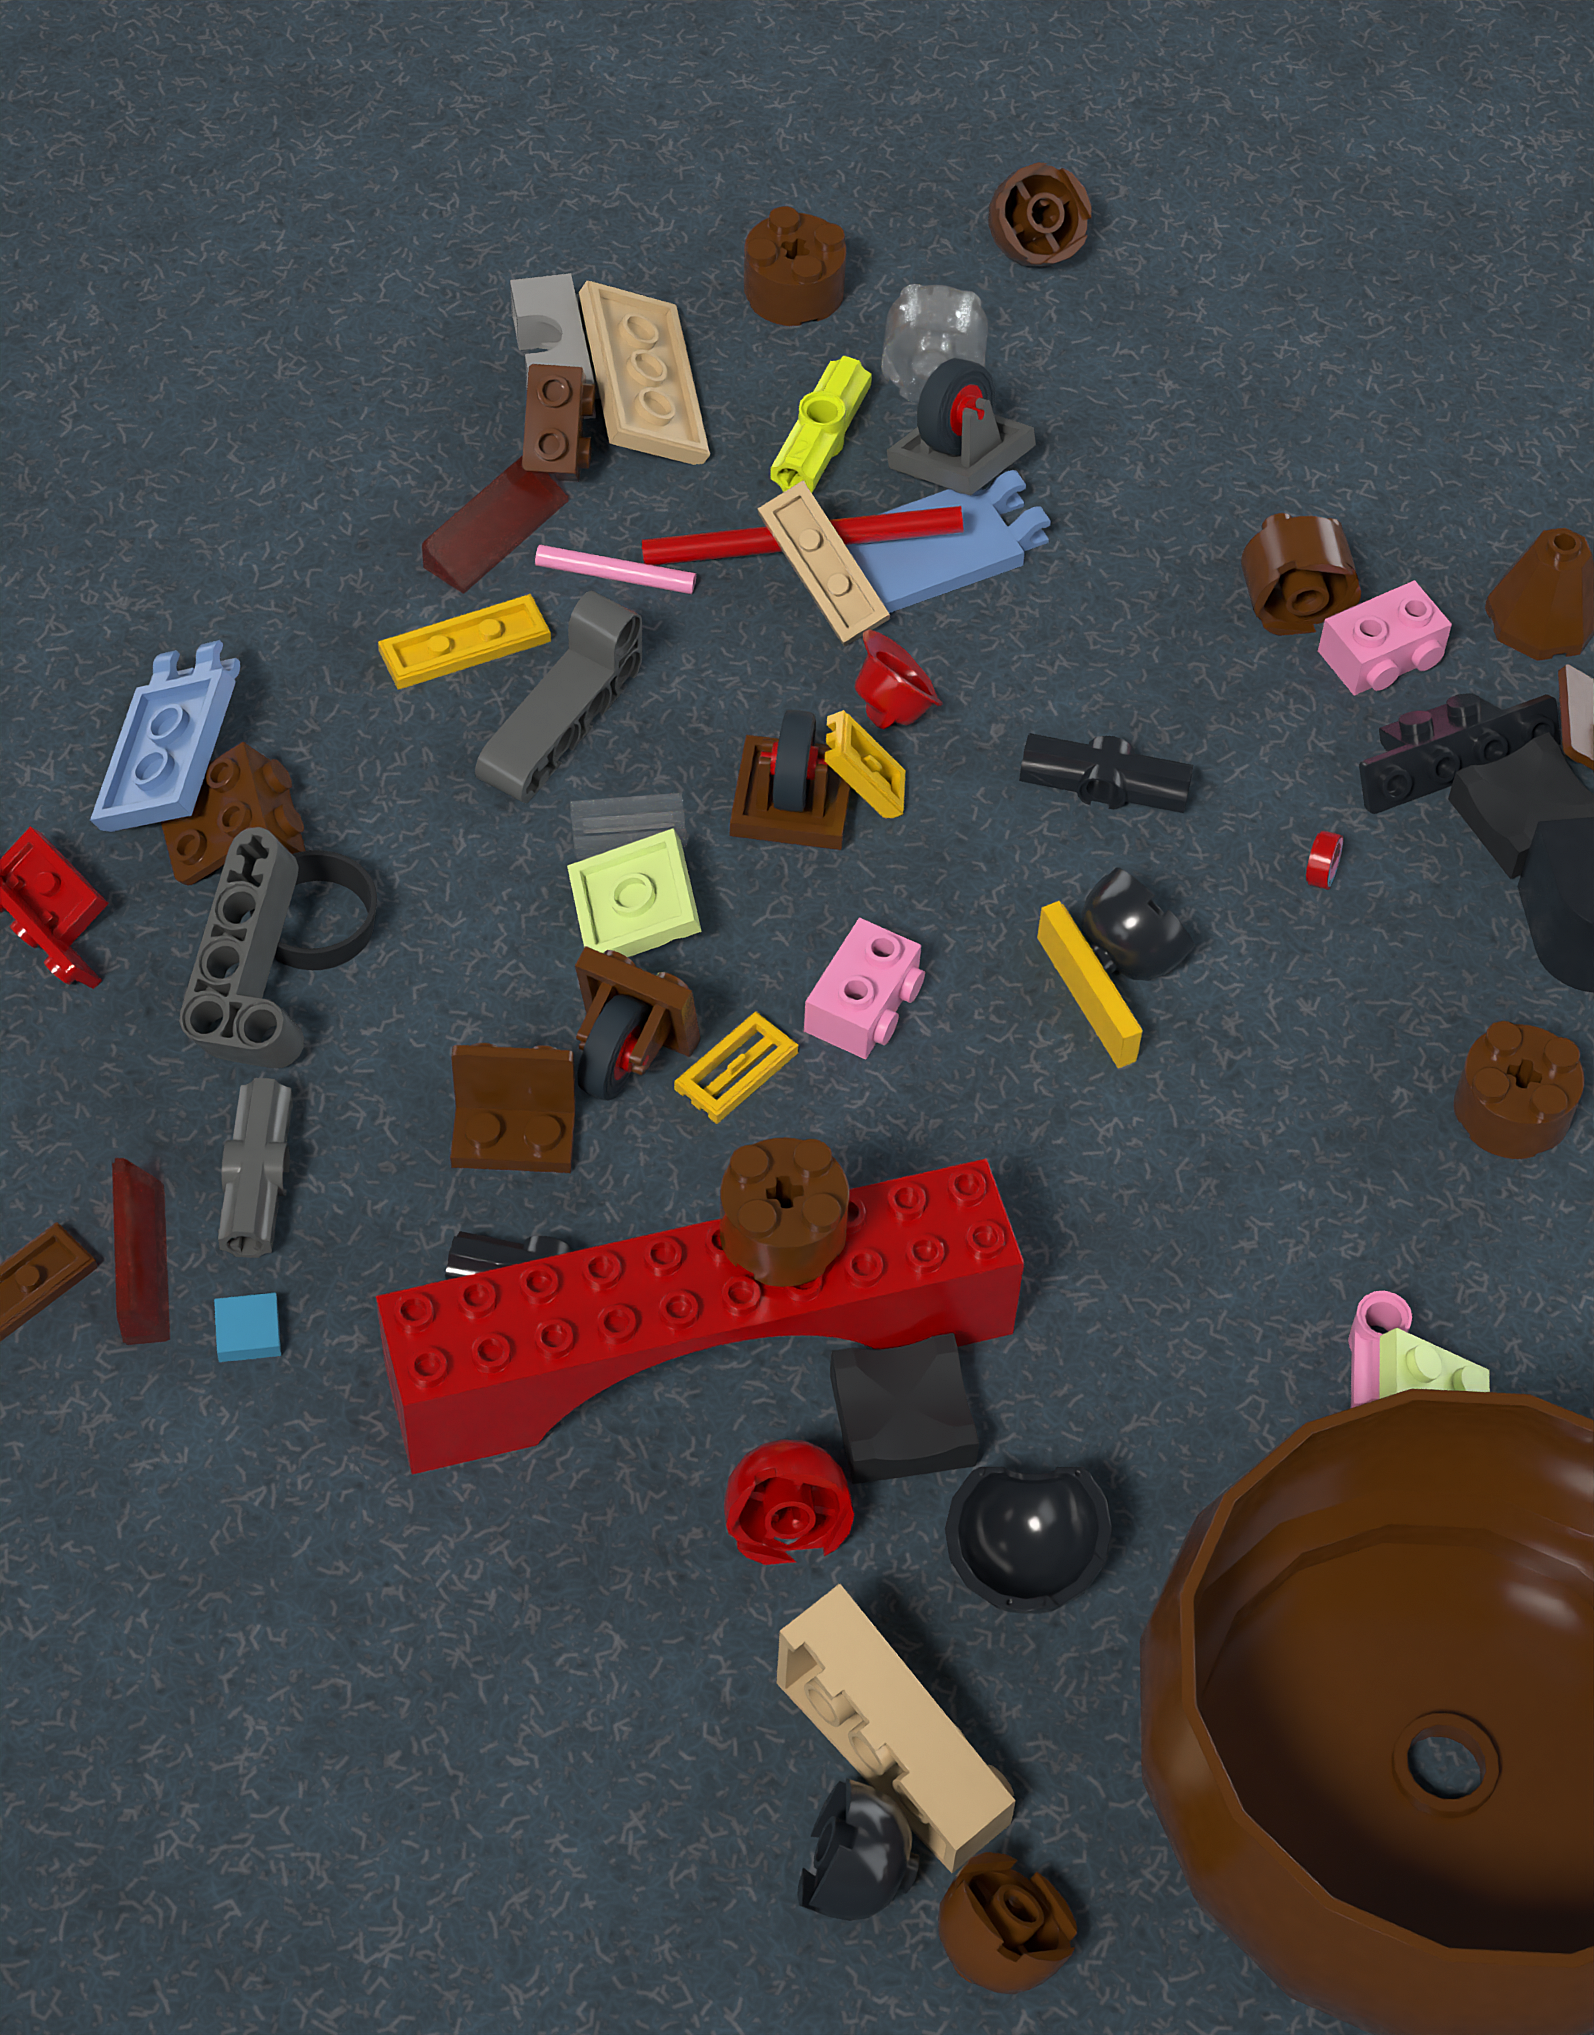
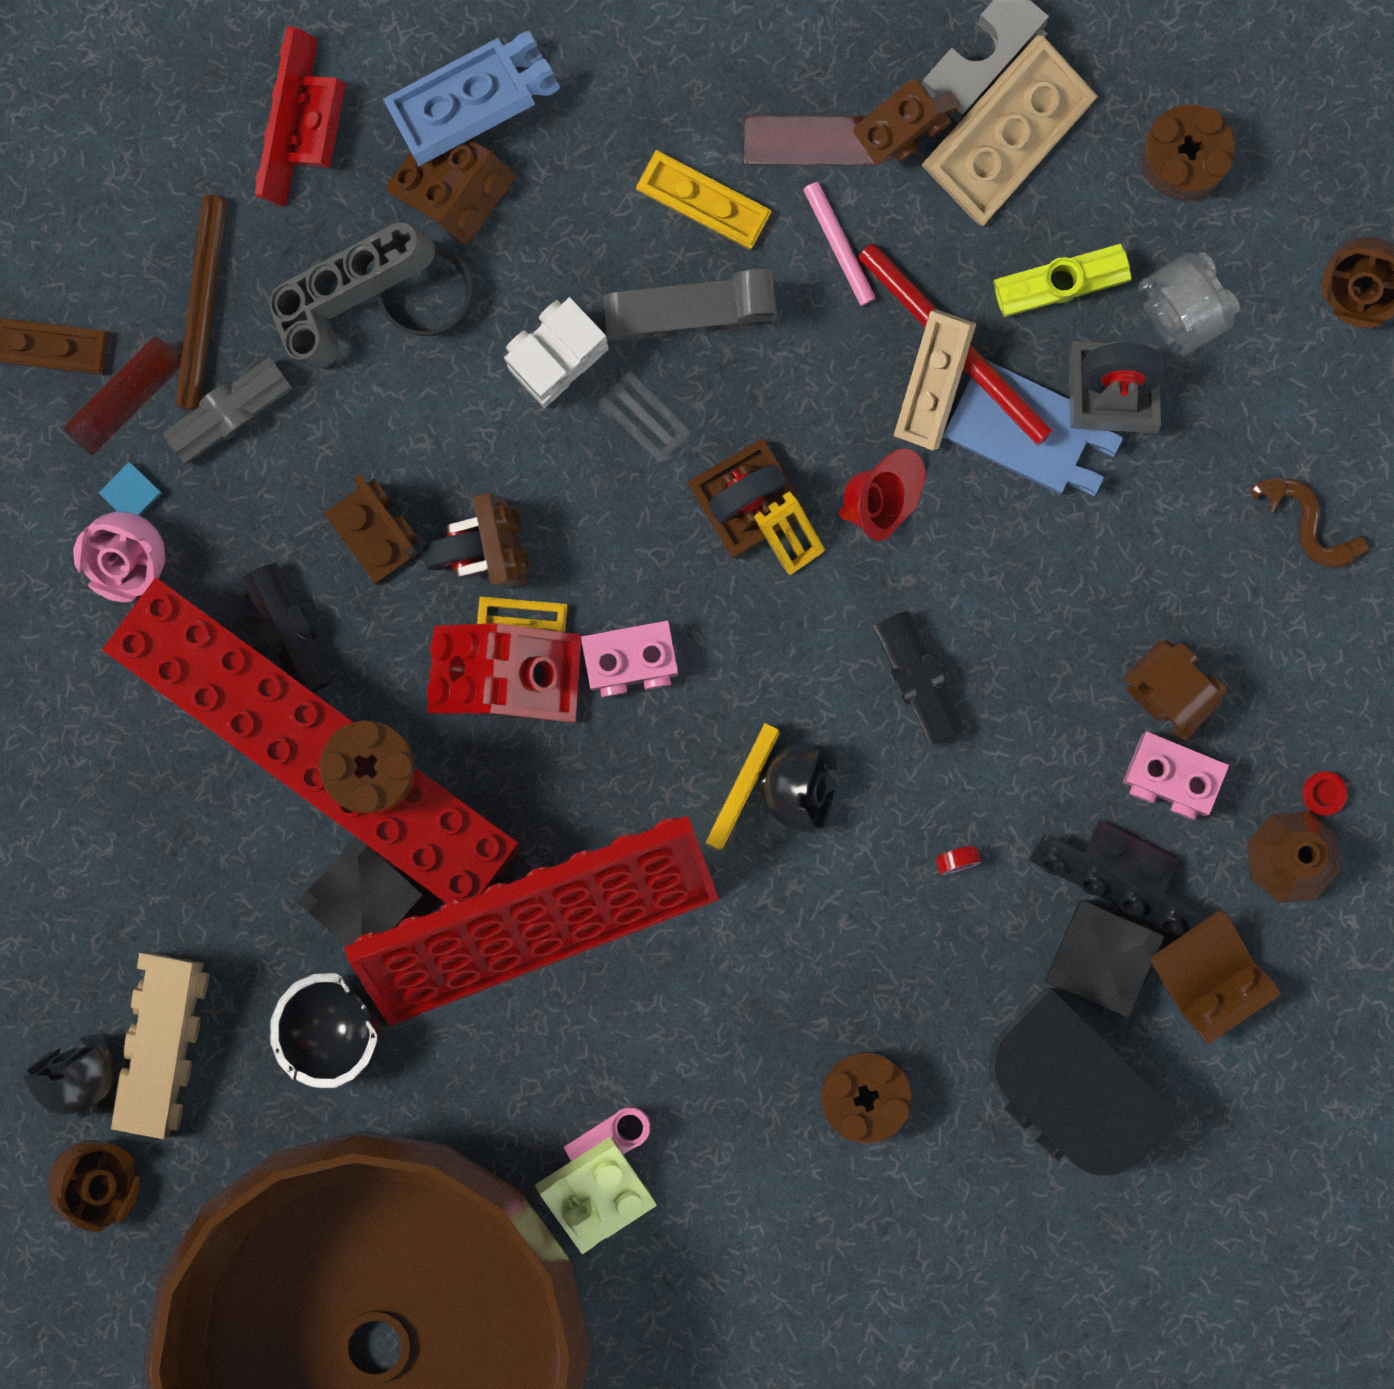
camera: 60 degrees right, 30 degrees up
yellowish green hinge [567,828,702,957] -> none
red cylinder [724,1439,854,1565] -> none
none -> bright pink cylinder [73,511,165,603]
none -> reddish brown axle [176,195,227,410]
none -> red plate [344,815,719,1026]
none -> red bracket [427,623,582,723]
none -> white brick [504,297,609,409]
none -> reddish brown animal [1250,477,1369,568]
none -> red tile [1301,771,1347,816]

